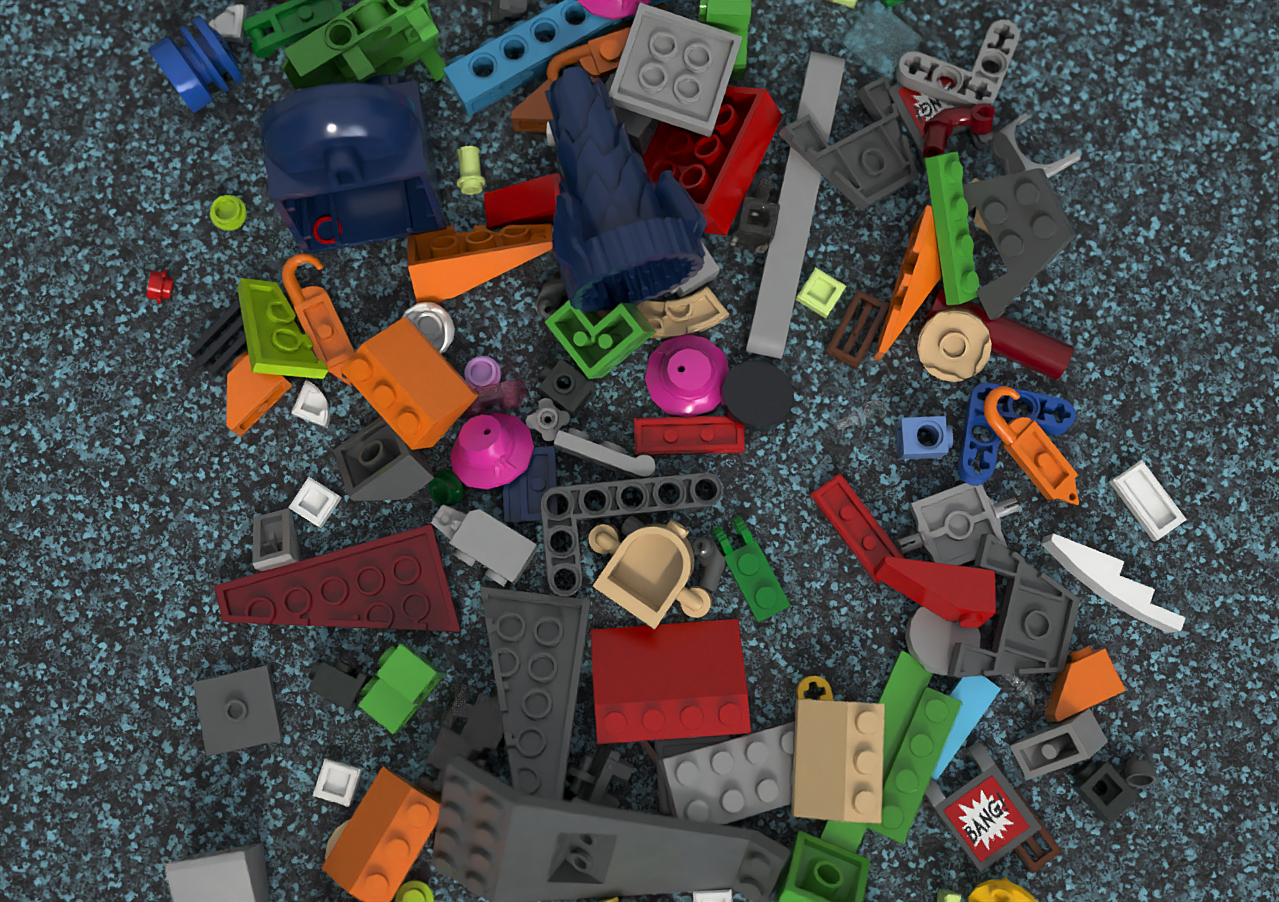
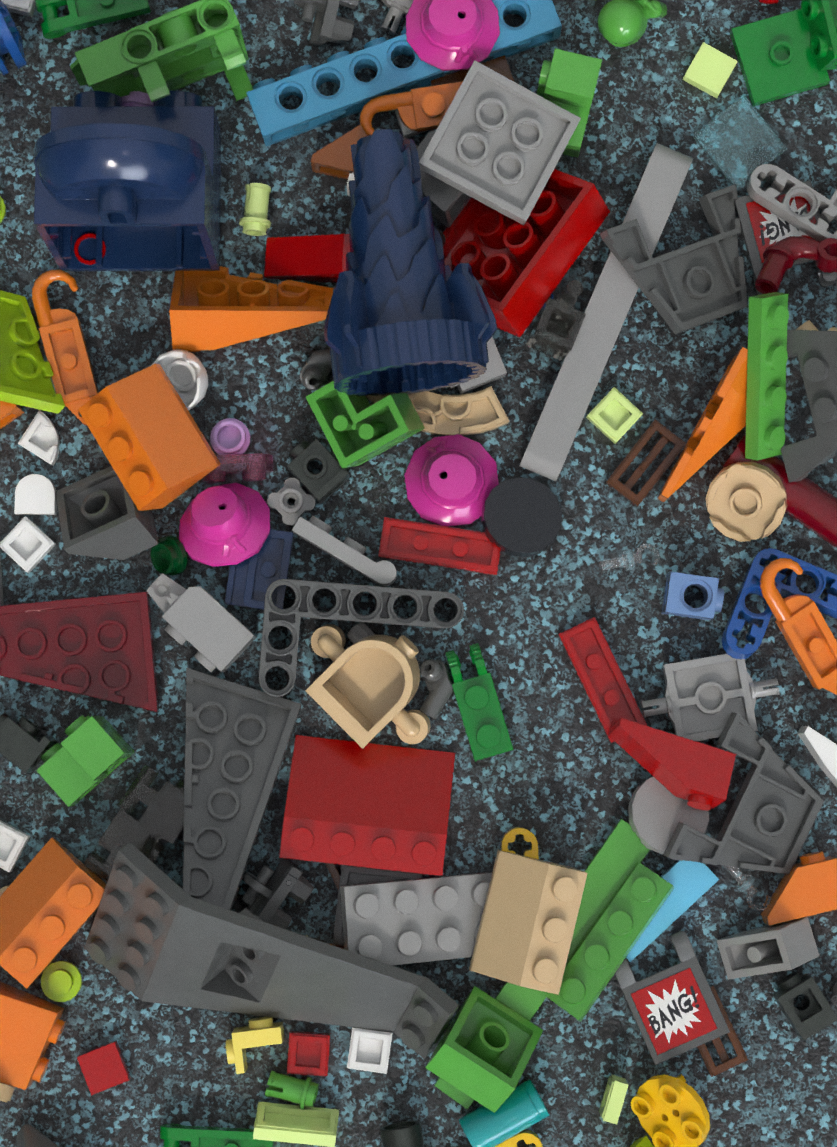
camera: 15 degrees right, 5 degrees up
none -> white tile [14,474,57,515]

